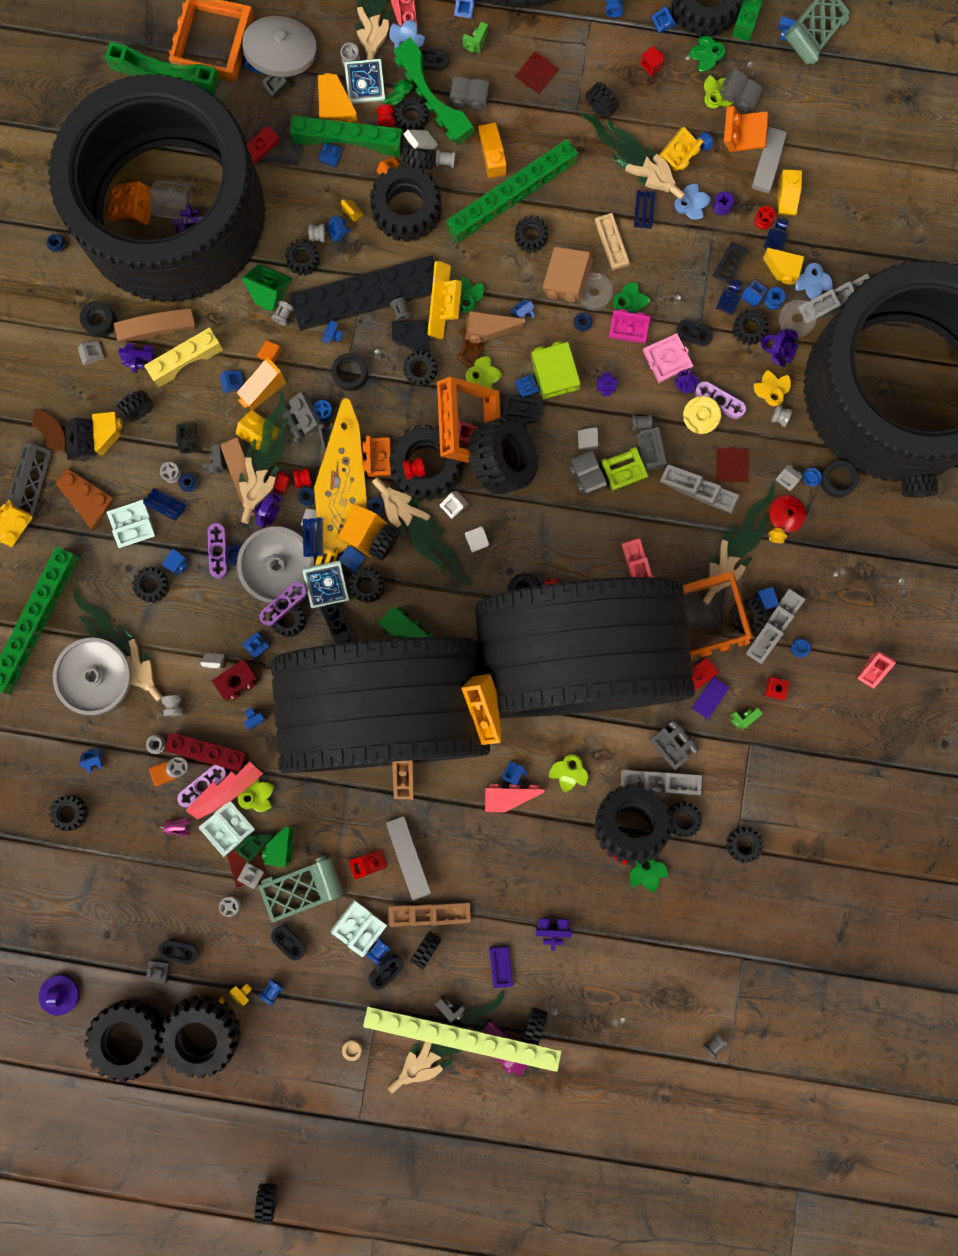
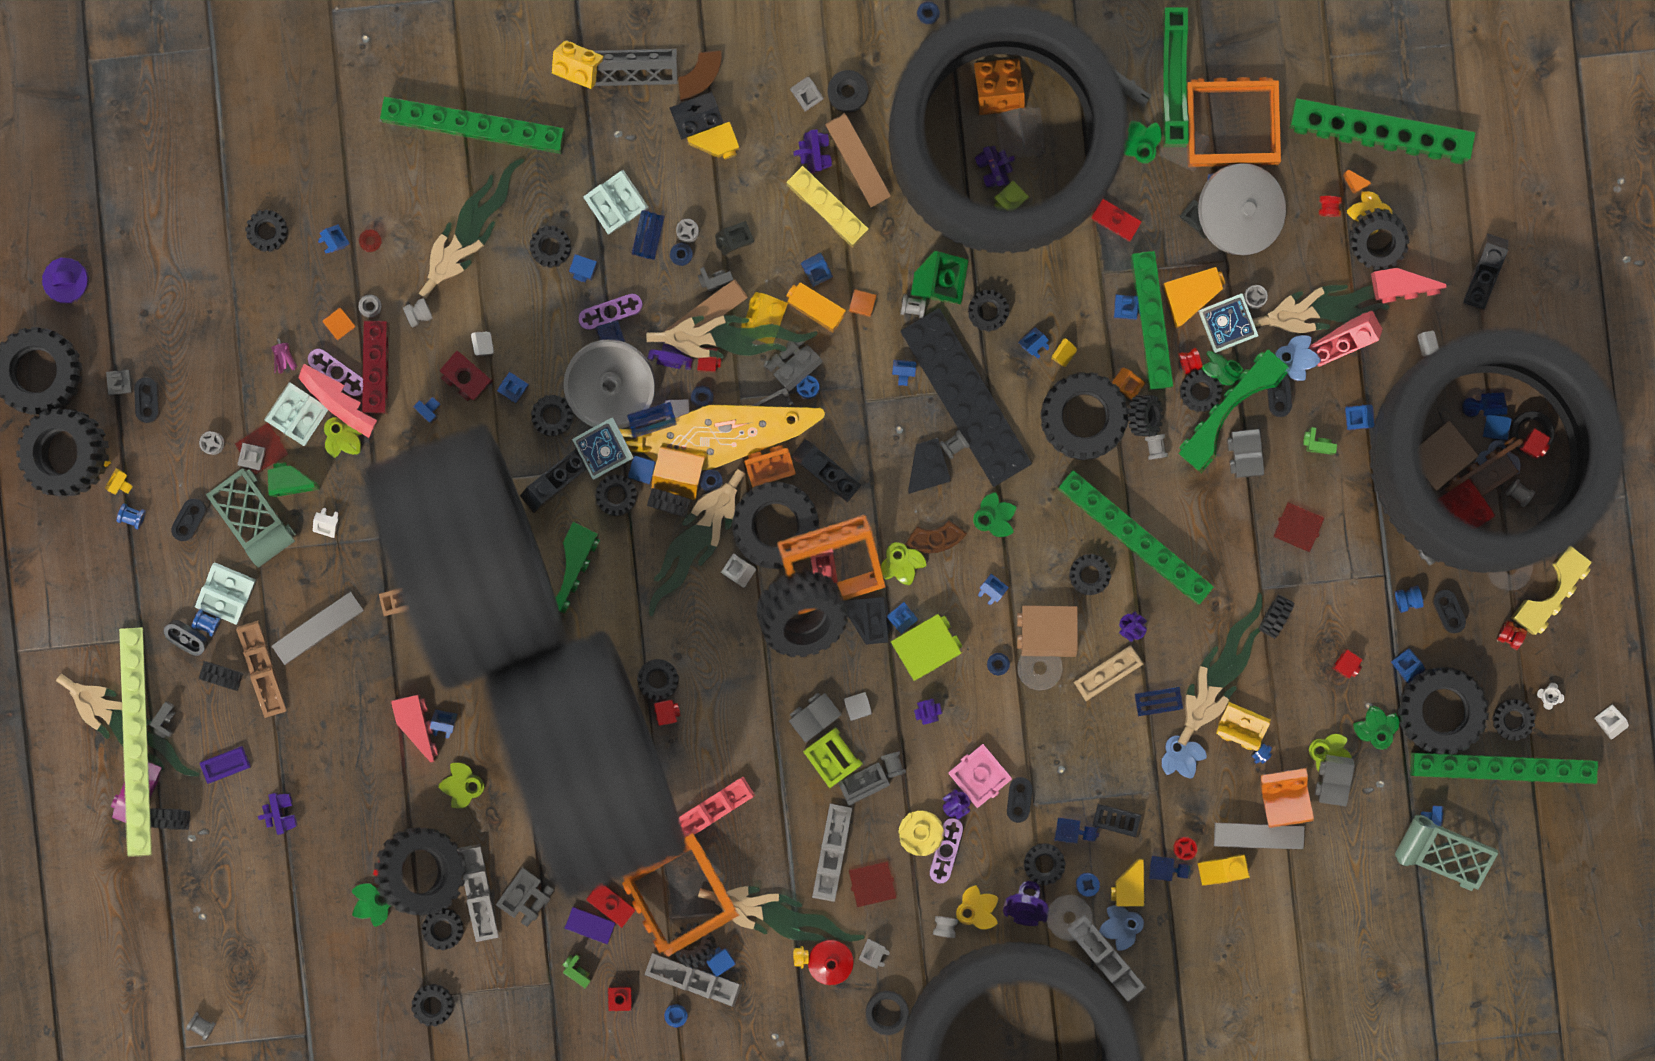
camera: 75 degrees right, 5 degrees up
light grey dish [53,638,132,715] -> none
dark orange wing [55,468,115,530] -> none
black tyre [116,390,154,422] -> none
light grey wheel [166,757,188,778] -> none
dark green tile [235,834,274,863] -> none
medium lavender beam [259,582,307,626] -> none
red wheel [293,467,312,489] -> none
light grey wheel [309,223,326,242] -> none
black tyre [332,353,368,391] -> none
tan tile [342,1039,362,1061] -> none
red bracket [349,850,387,879] -> none
red wheel [402,457,425,480] -> none
black tyre [403,350,438,386] -> none
white tile [404,130,438,149] -> none
yellow bracket [428,261,462,339] -> none
light orange slope [461,674,502,745] -> none
medium nougat slope [465,312,525,343] -> none
white slope [465,526,490,553] -> none
light orange slope [478,123,506,178] -> none
dark pink bracket [608,309,651,344] -> none
green plate [613,283,650,314] -> none
dark purple wheel [713,192,734,215] -> none
blue slope [741,279,769,307] -> none
blue plate [803,468,822,486] -> none
none -> white tile [313,508,338,538]
none -> clear red plate [359,229,382,252]
none -> black slope [791,439,861,503]
none -> dark purple gear [1119,612,1147,642]

